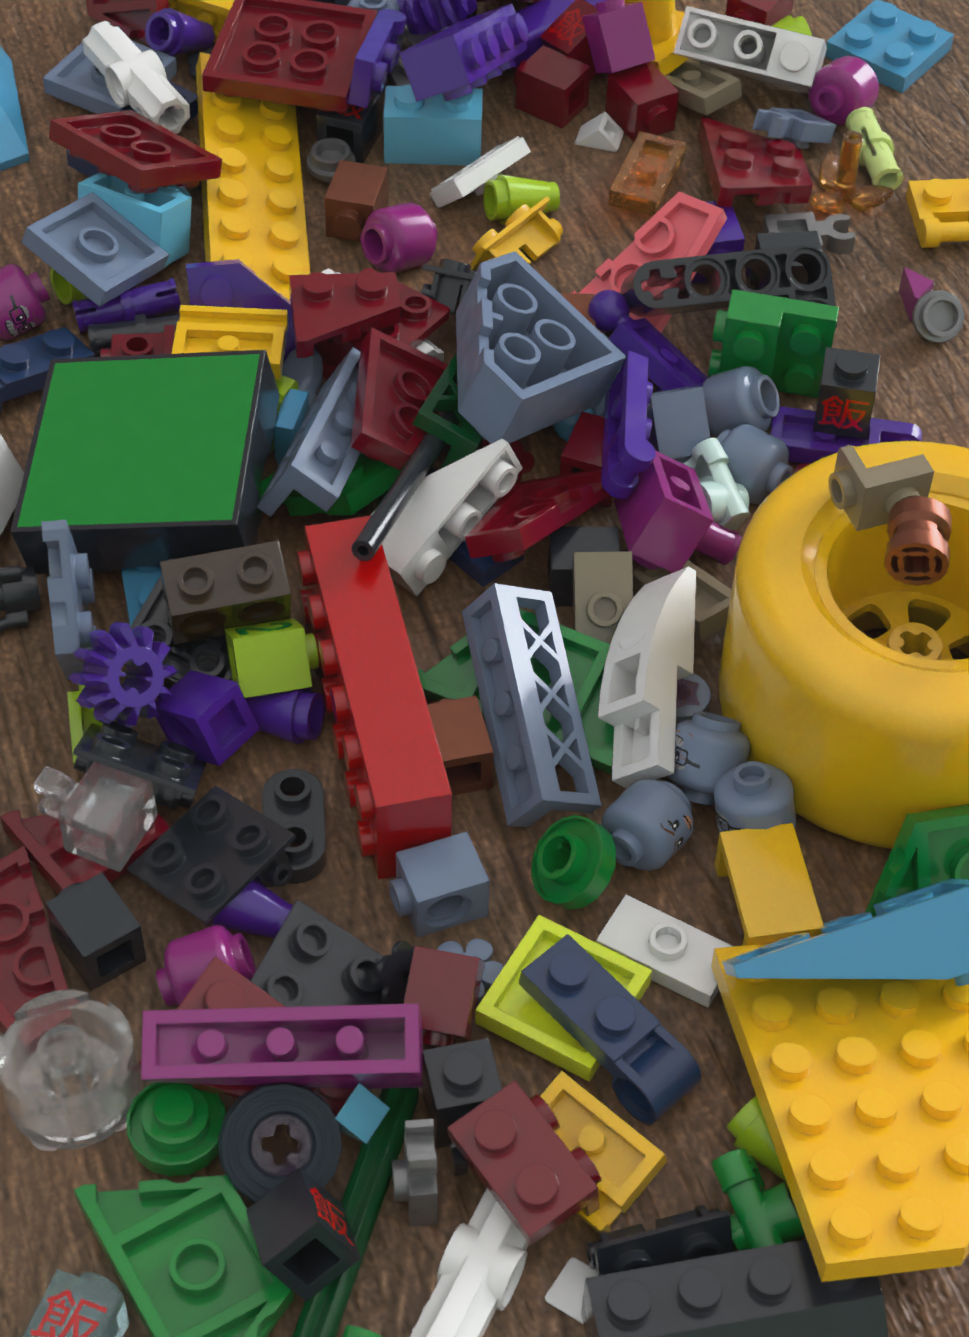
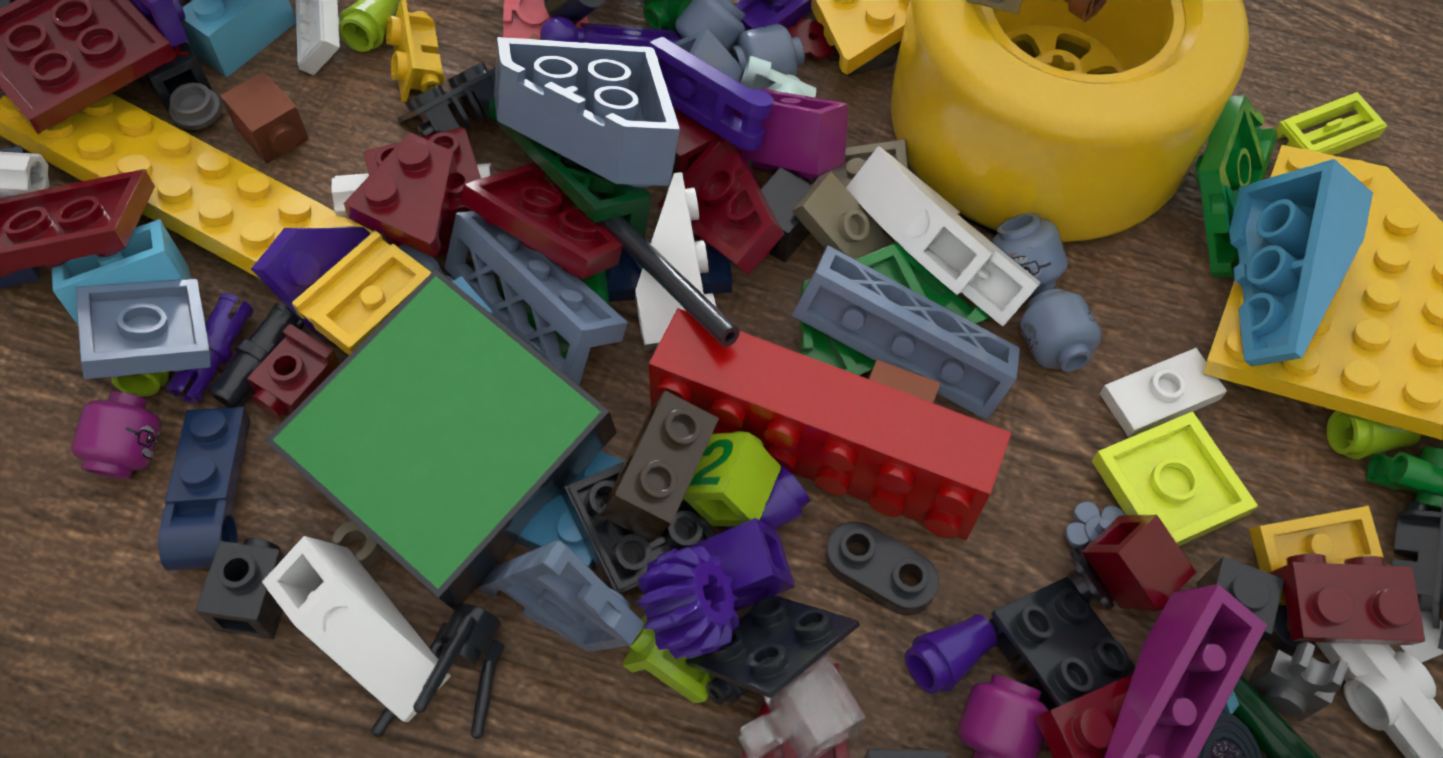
camera: 55 degrees left, 10 degrees up
black hinge [126,785,297,925] -> none
magenta head [361,203,437,273] -> none
sand blue brick [388,831,490,938] -> none
dark blue plate [518,934,701,1125] -> none
green plate [531,815,616,910] -> none
sand blue head [714,761,797,833] -> none
yellow panel [714,823,824,946] -> none

